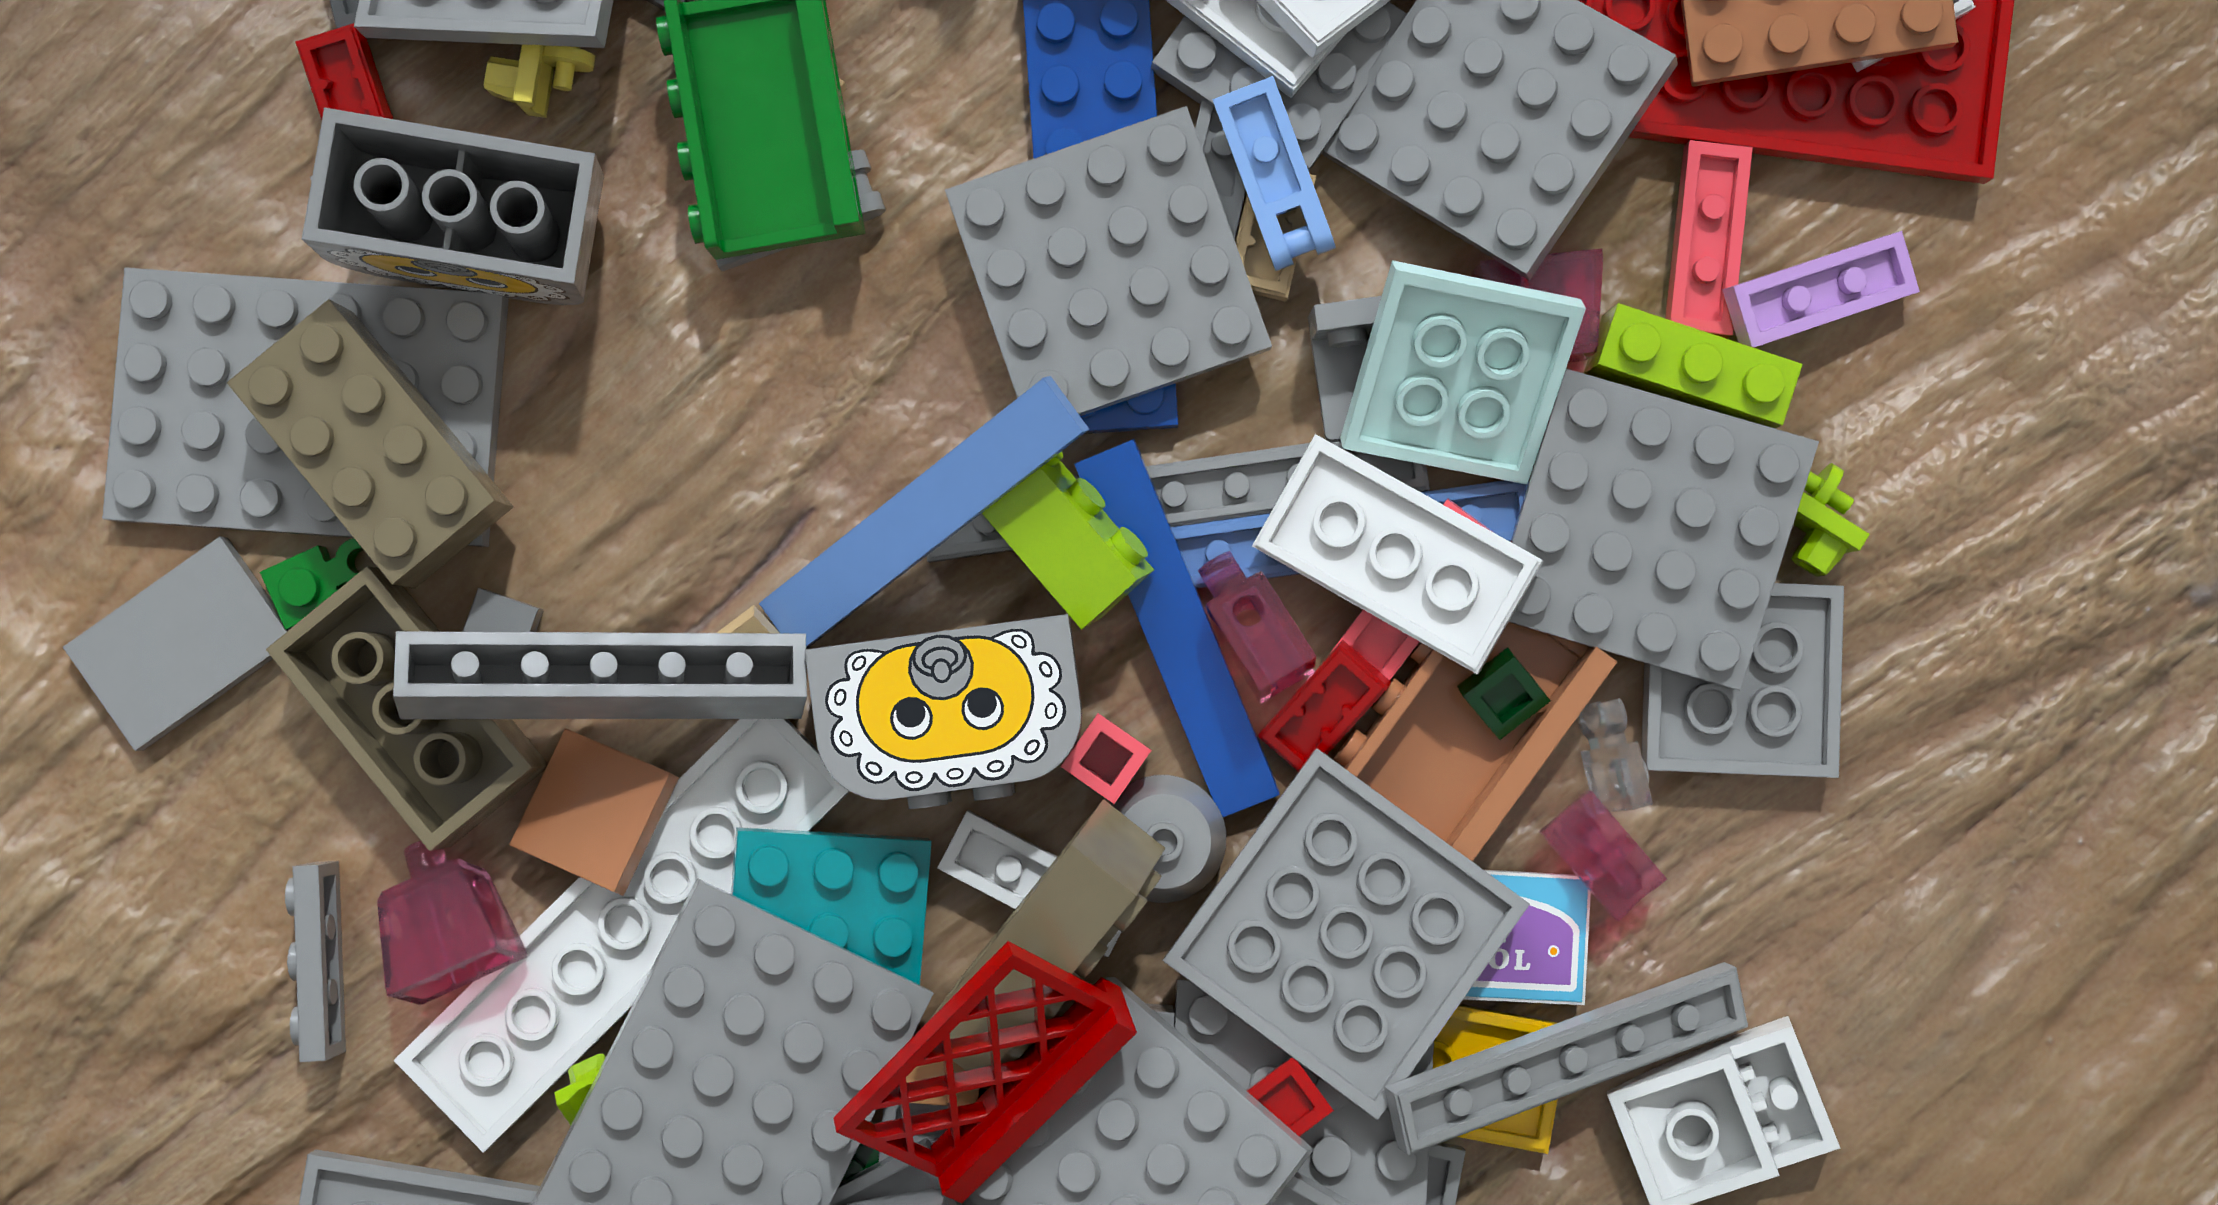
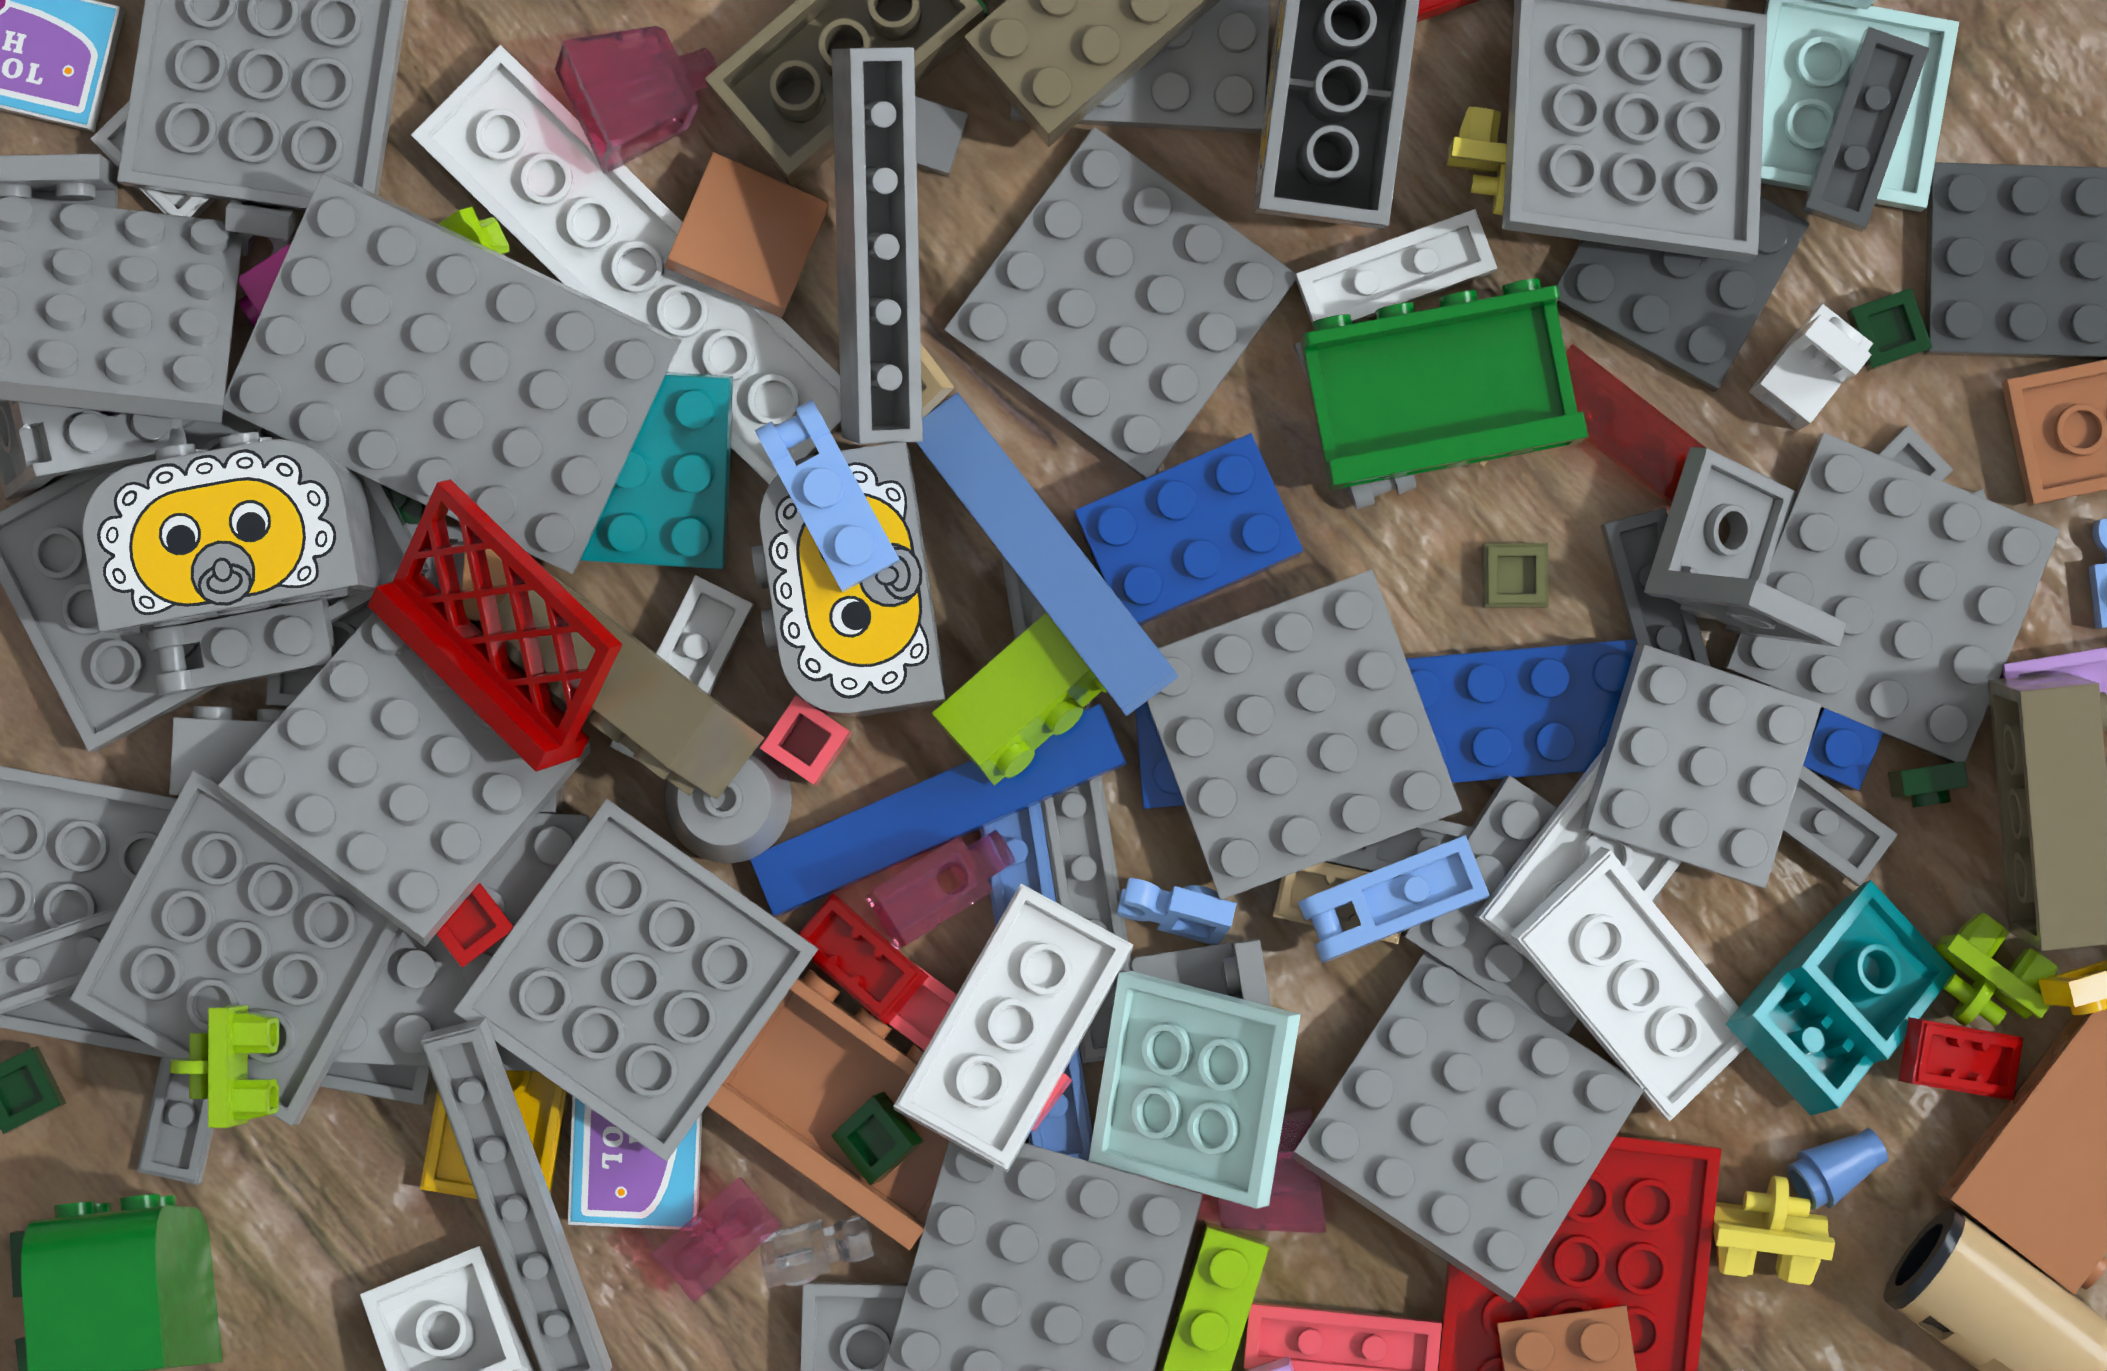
camera: 90 degrees right, 0 degrees up
none -> light blue plate [755,399,900,592]
none -> light grey plate [944,126,1297,479]
none -> blue brick [1074,433,1304,626]
none -> light blue plate [1116,878,1236,945]
none -> white plate [1295,209,1497,329]
none -> olive tile [1482,543,1549,608]

